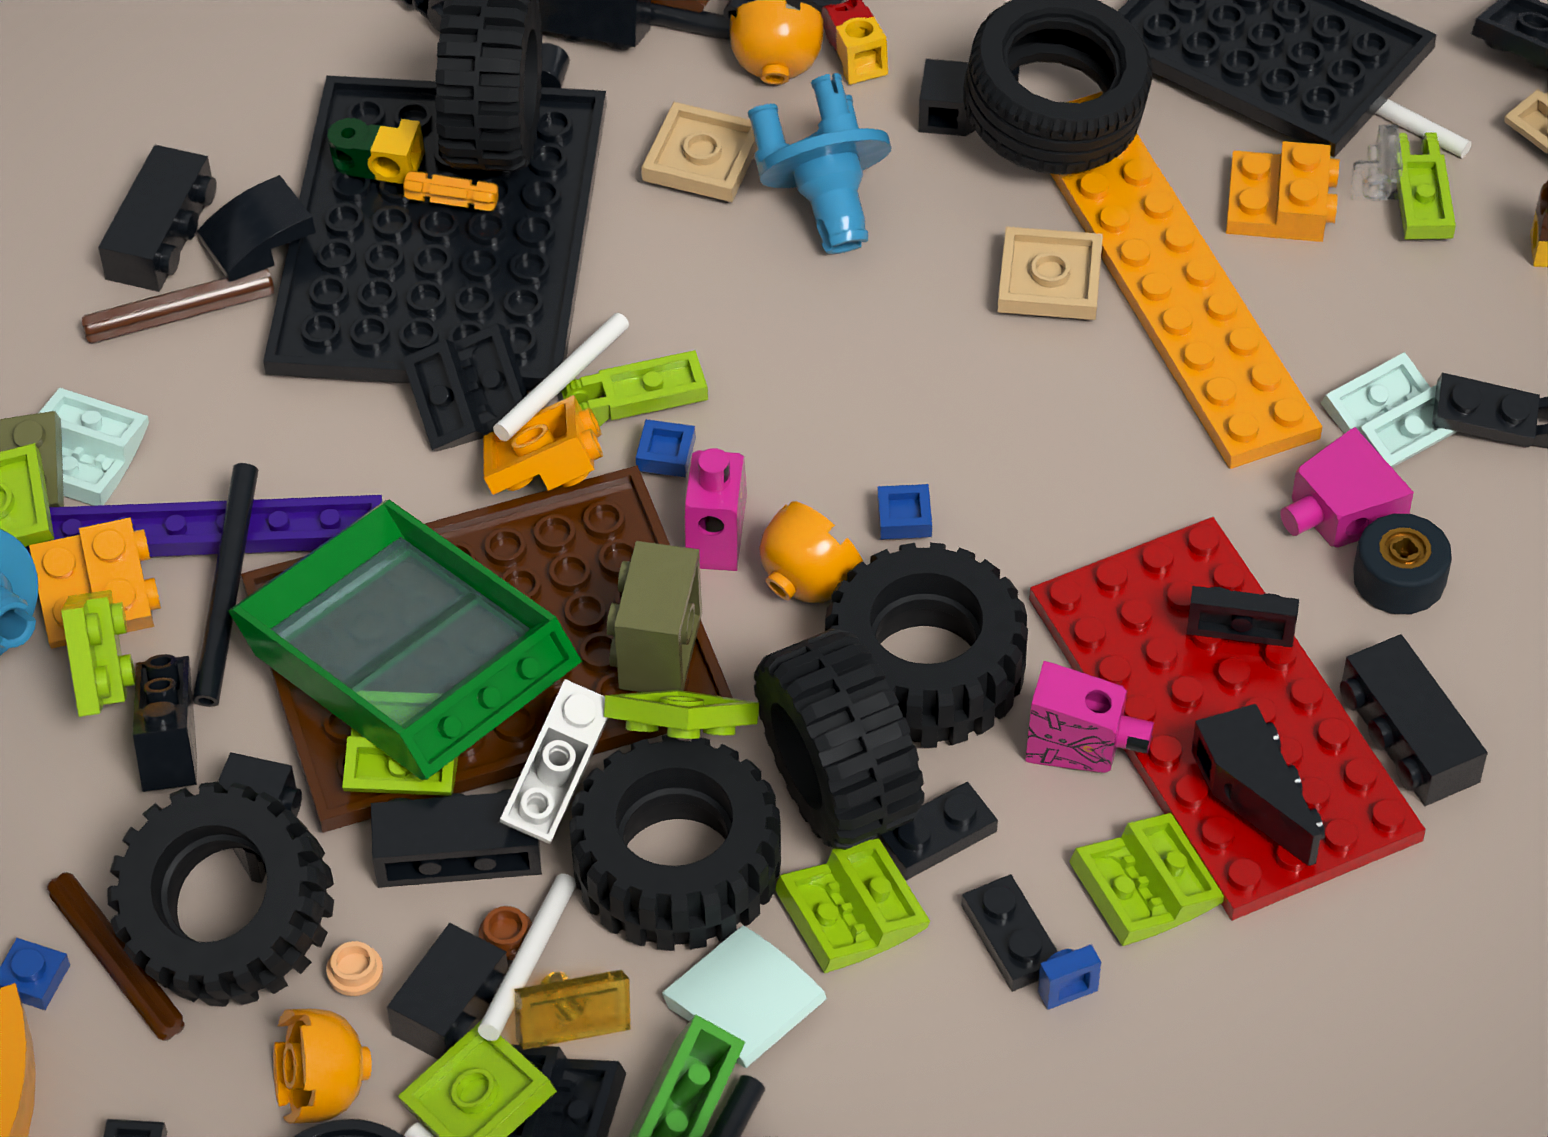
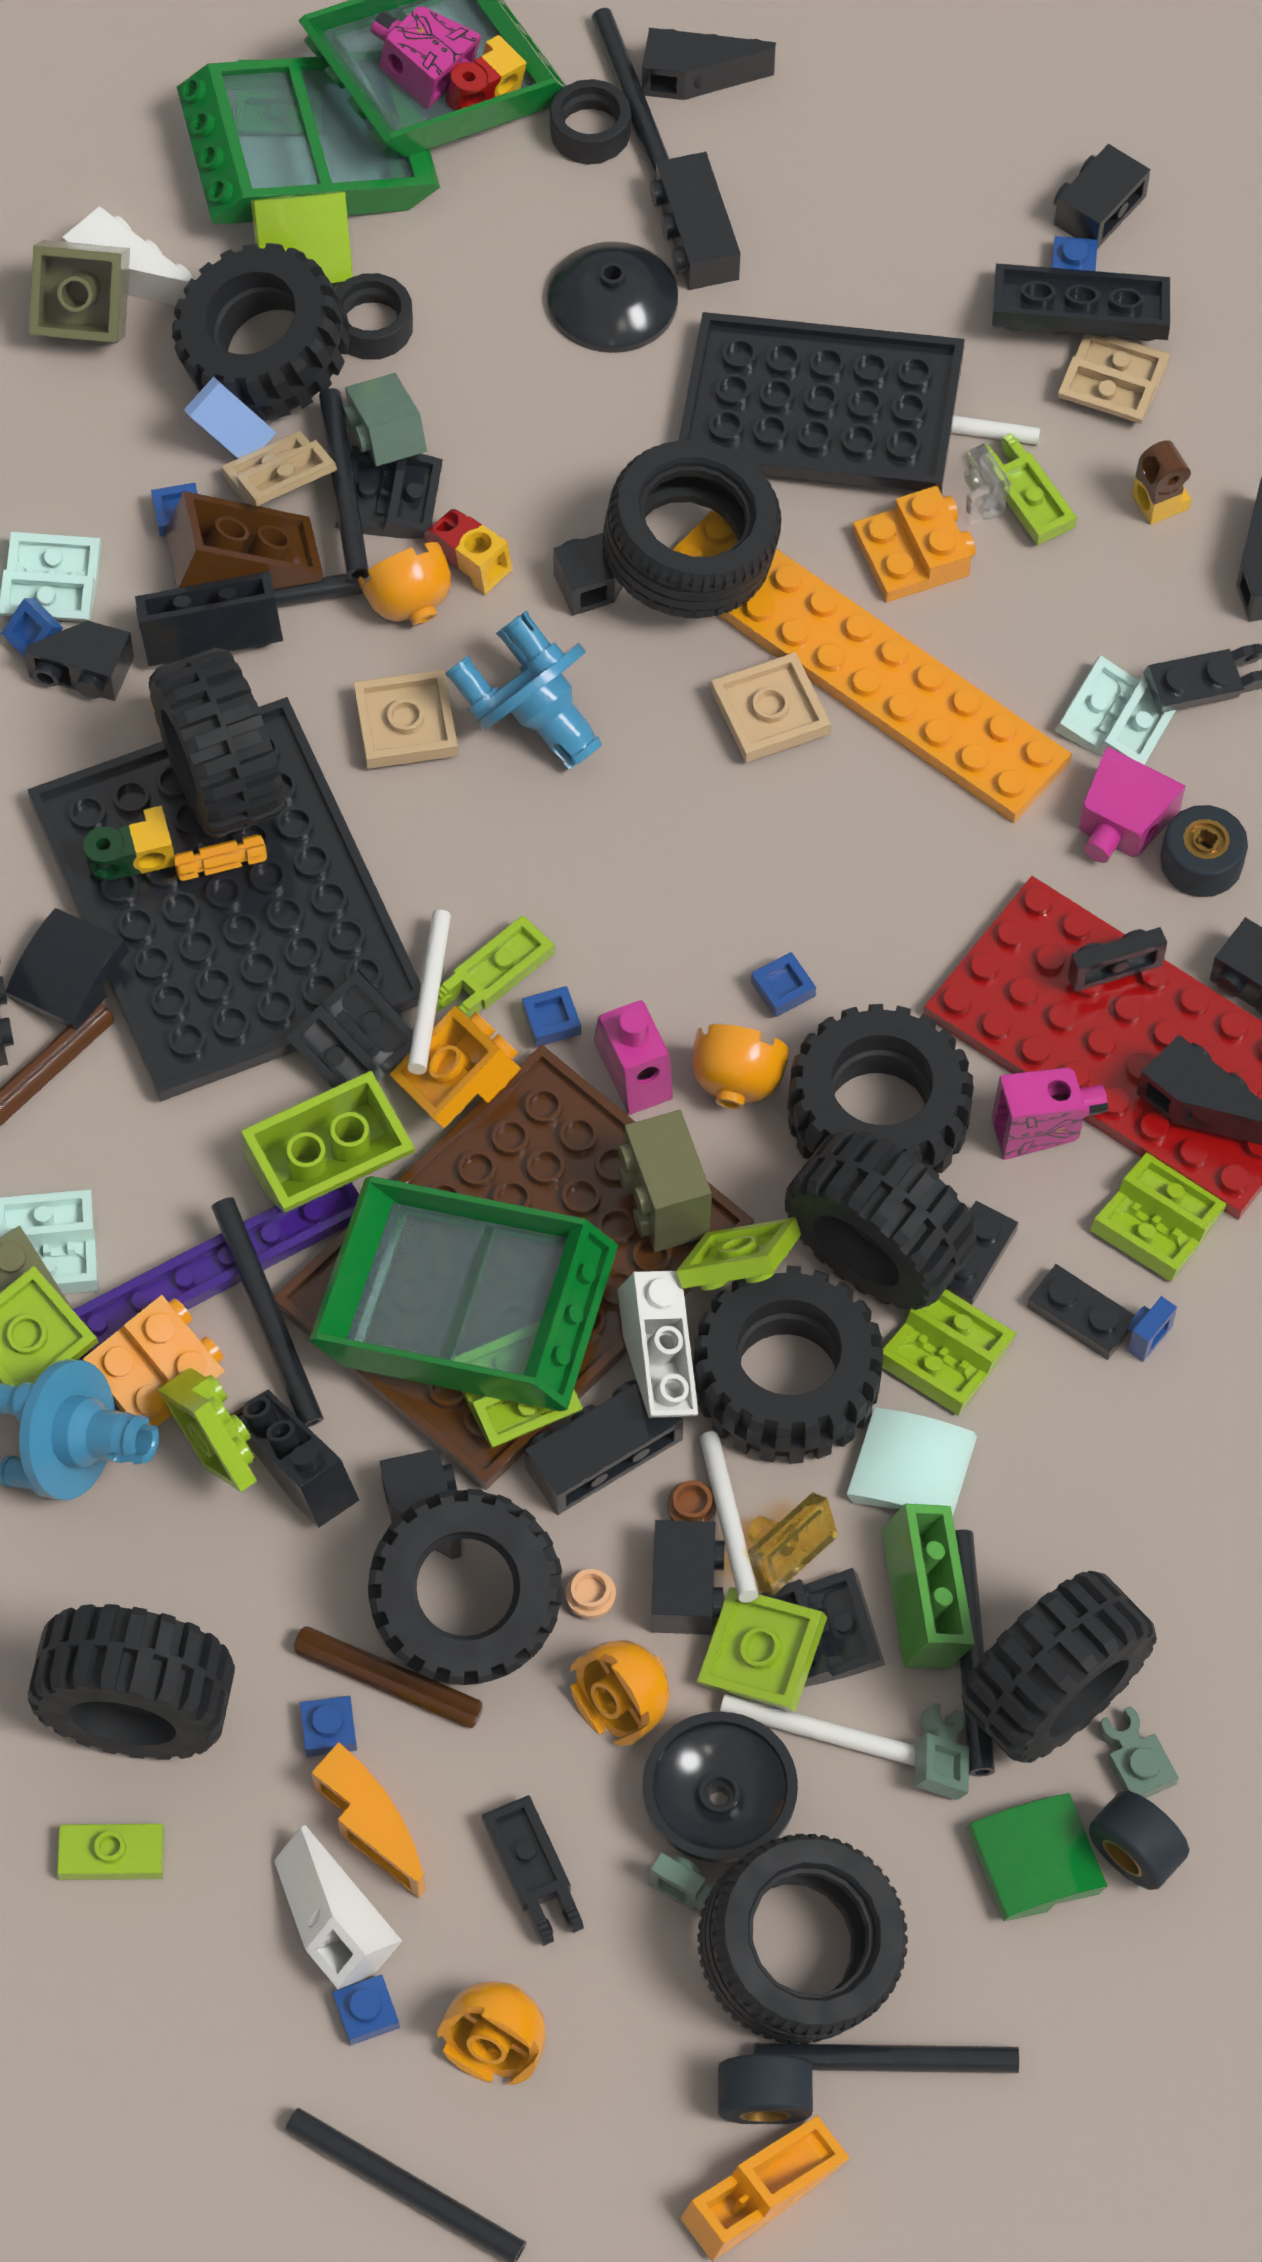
camera: 30 degrees left, 10 degrees up
none -> lime slope [241,1071,415,1213]

